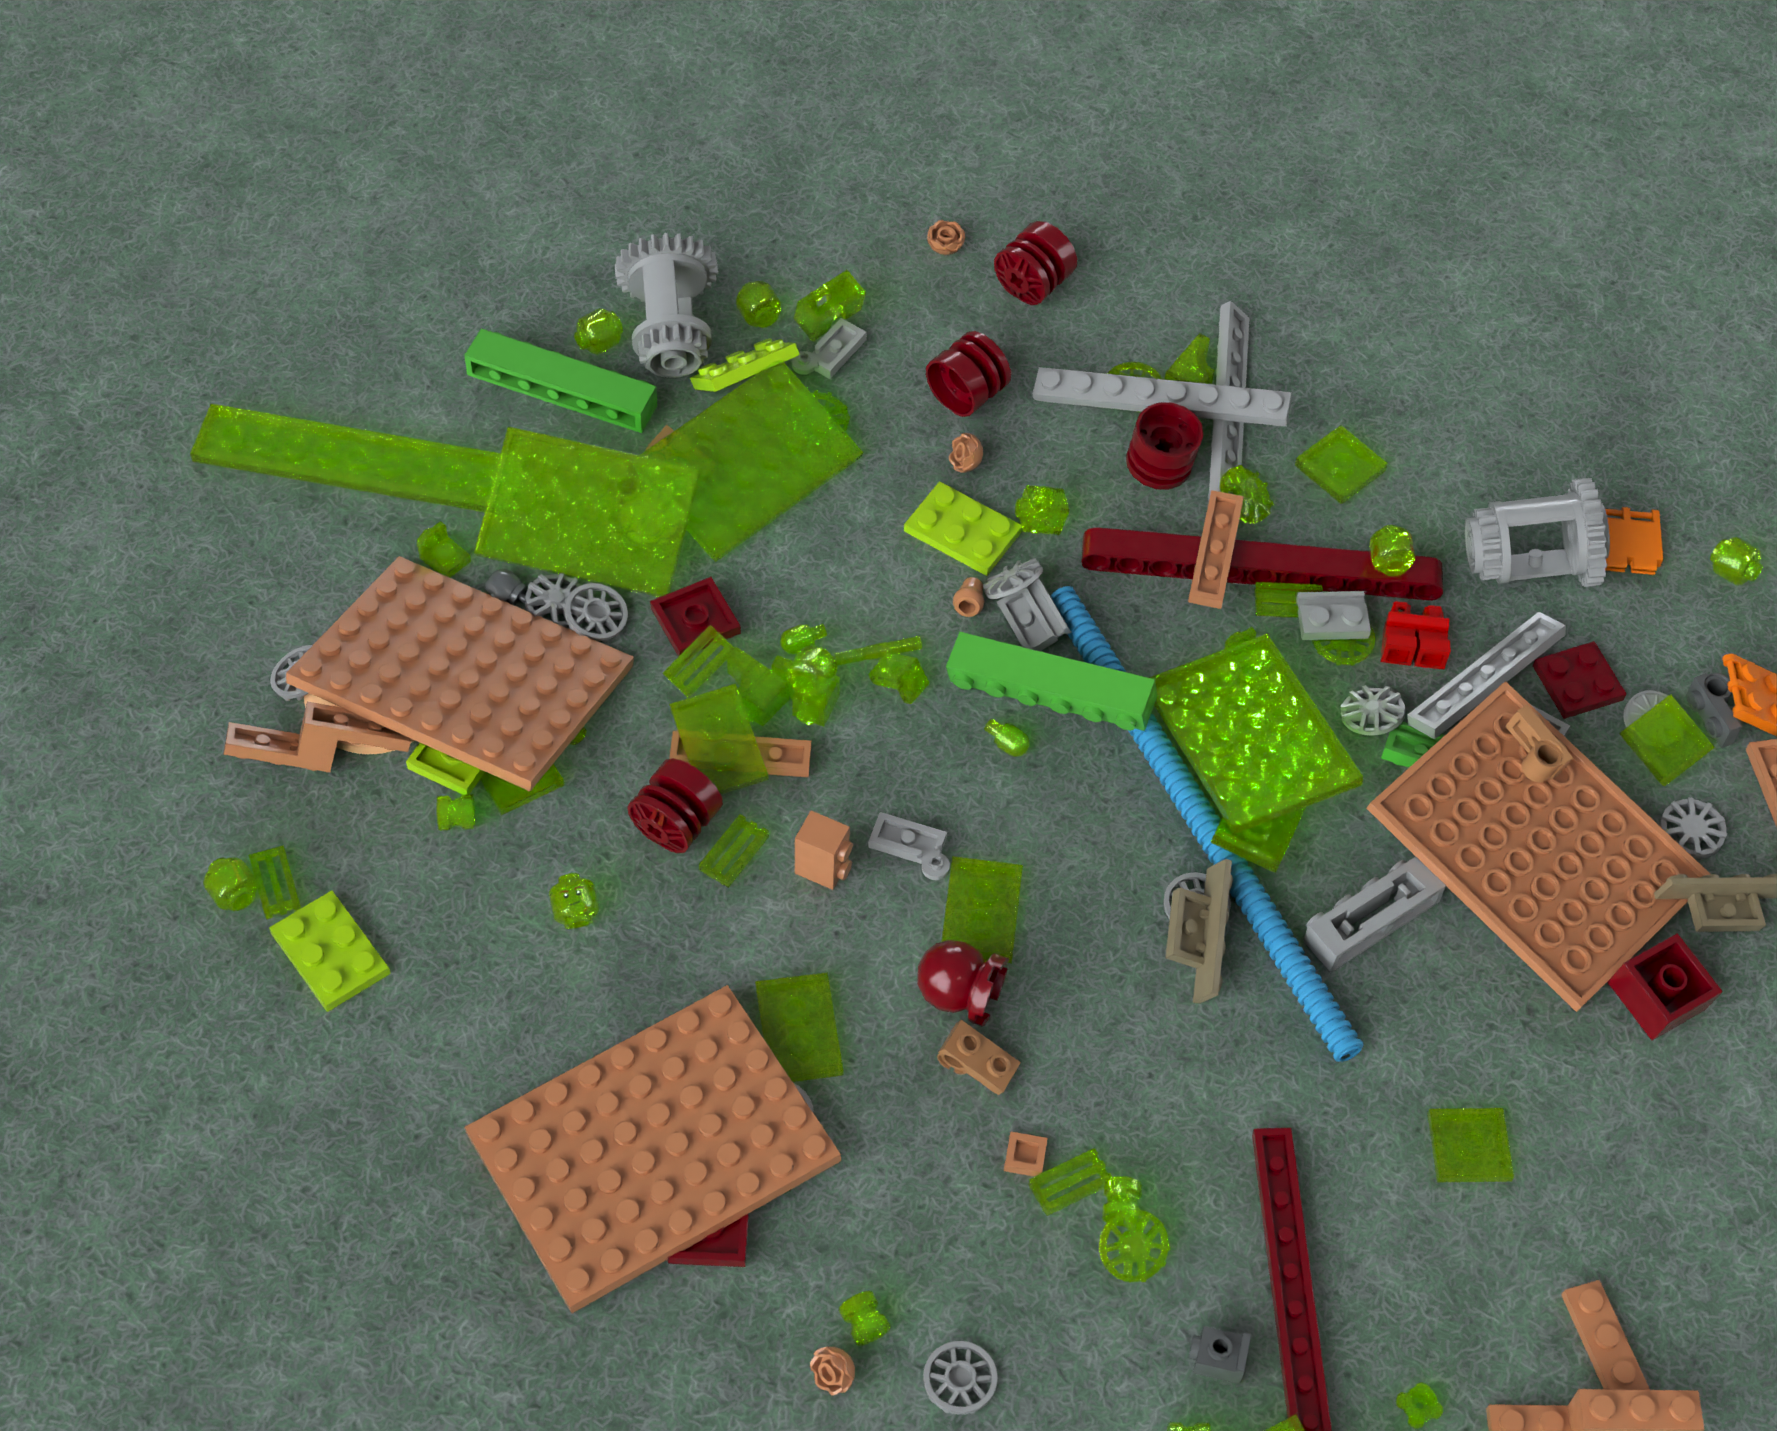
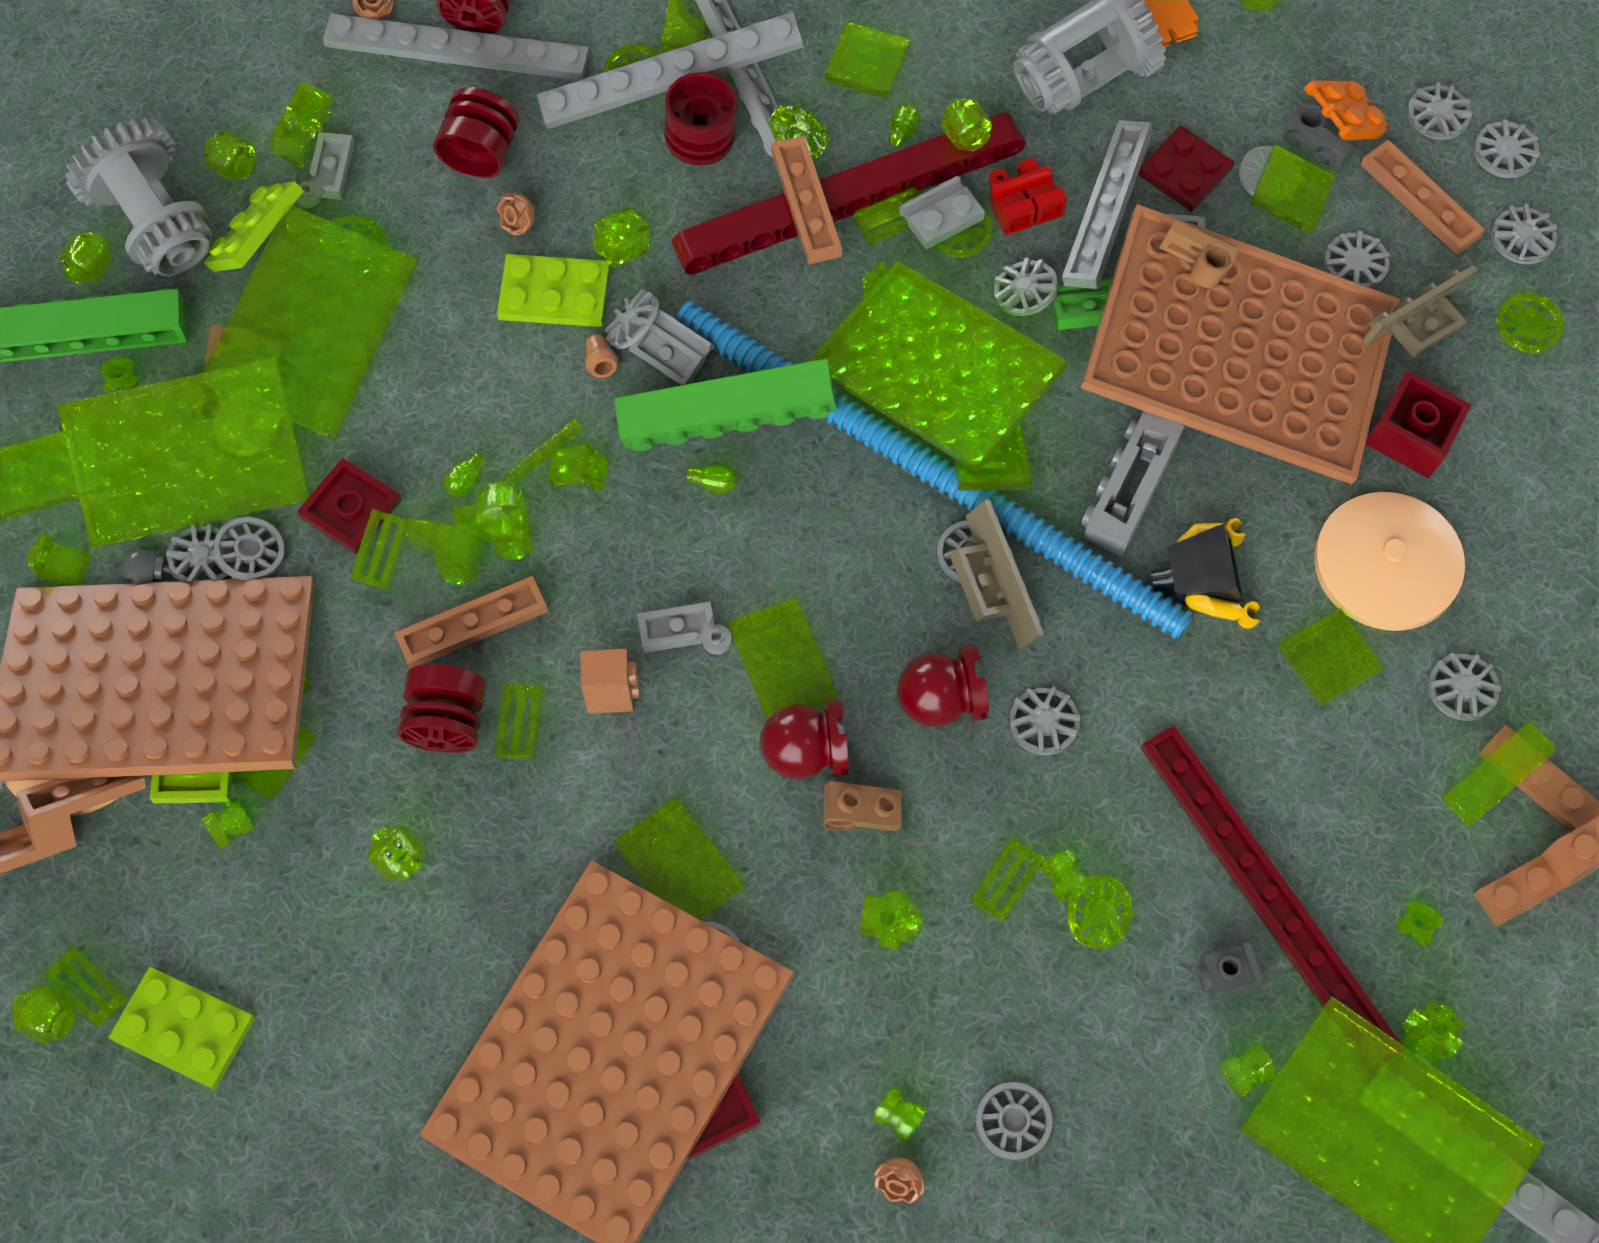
camera: 25 degrees left, 10 degrees up
clear neon green tile [669,683,769,795] -> none
nougat tile [1004,1131,1048,1178] -> none
none -> clear neon green plate [99,357,138,394]
none -> light grey plate [323,13,590,80]
none -> clear neon green brick [859,891,923,950]
none -> clear neon green cylinder [889,103,920,146]
none -> dark red tile [897,644,989,728]
none -> light grey wheel [1009,686,1080,755]
none -> black torso [1151,518,1260,629]
none -> light nougat dish [1314,492,1465,631]
none -> light grey wheel [1428,653,1501,721]
none -> clear neon green plate [1441,721,1557,828]

